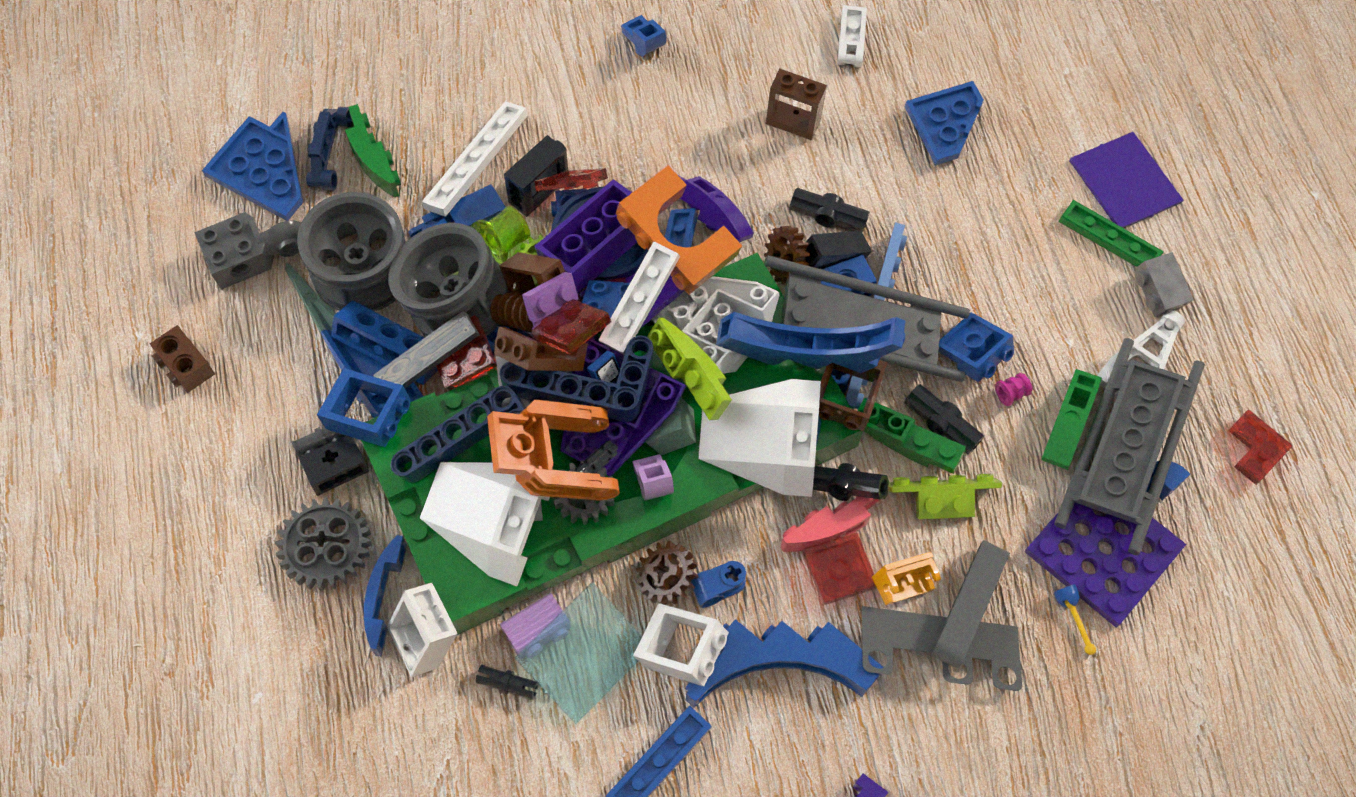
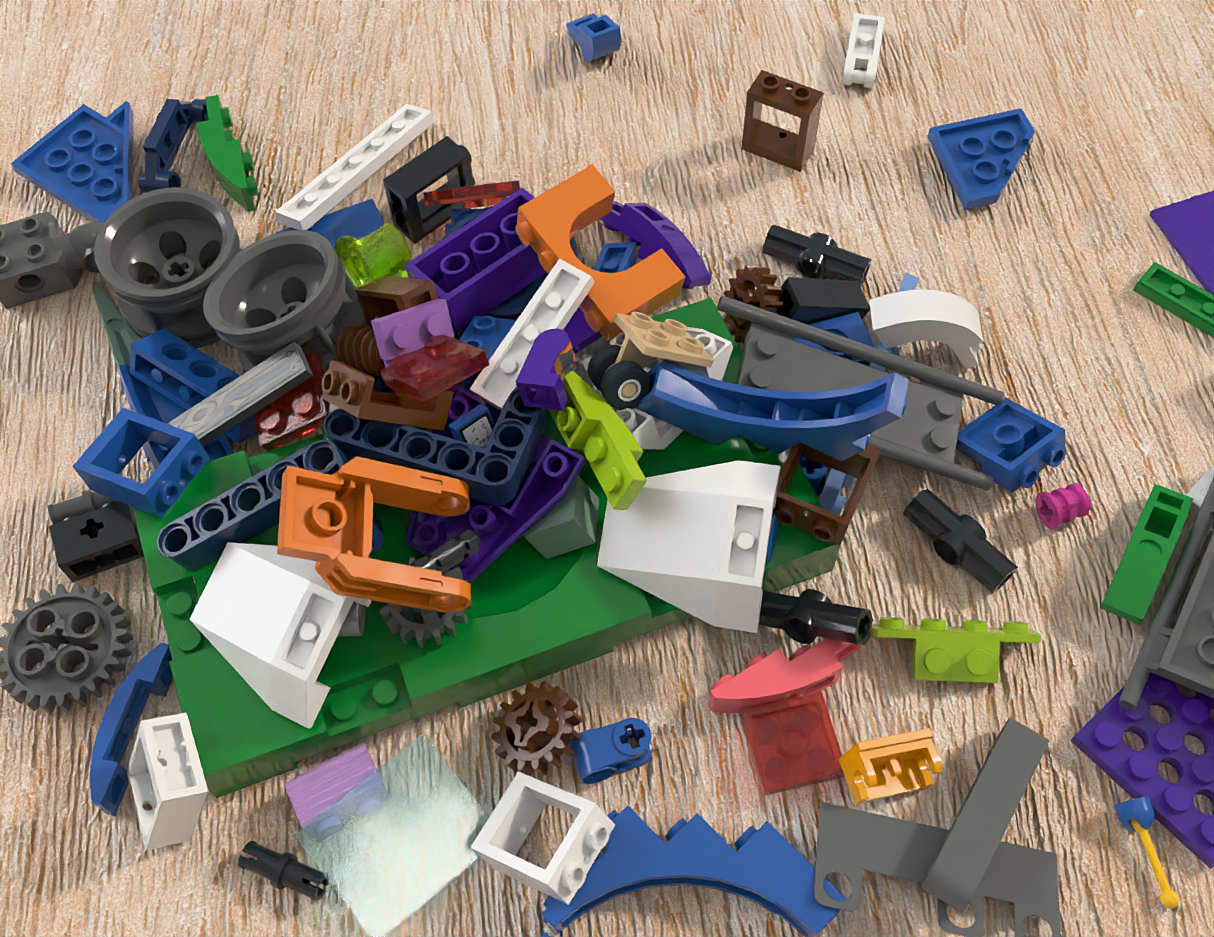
camera: 10 degrees right, 5 degrees down
lavender brick [632,454,674,501] -> none
green slope [857,398,966,474] -> none
none -> dark purple leg [516,329,576,411]
none -> tan plate [587,312,714,410]
none -> white arch [869,290,984,369]

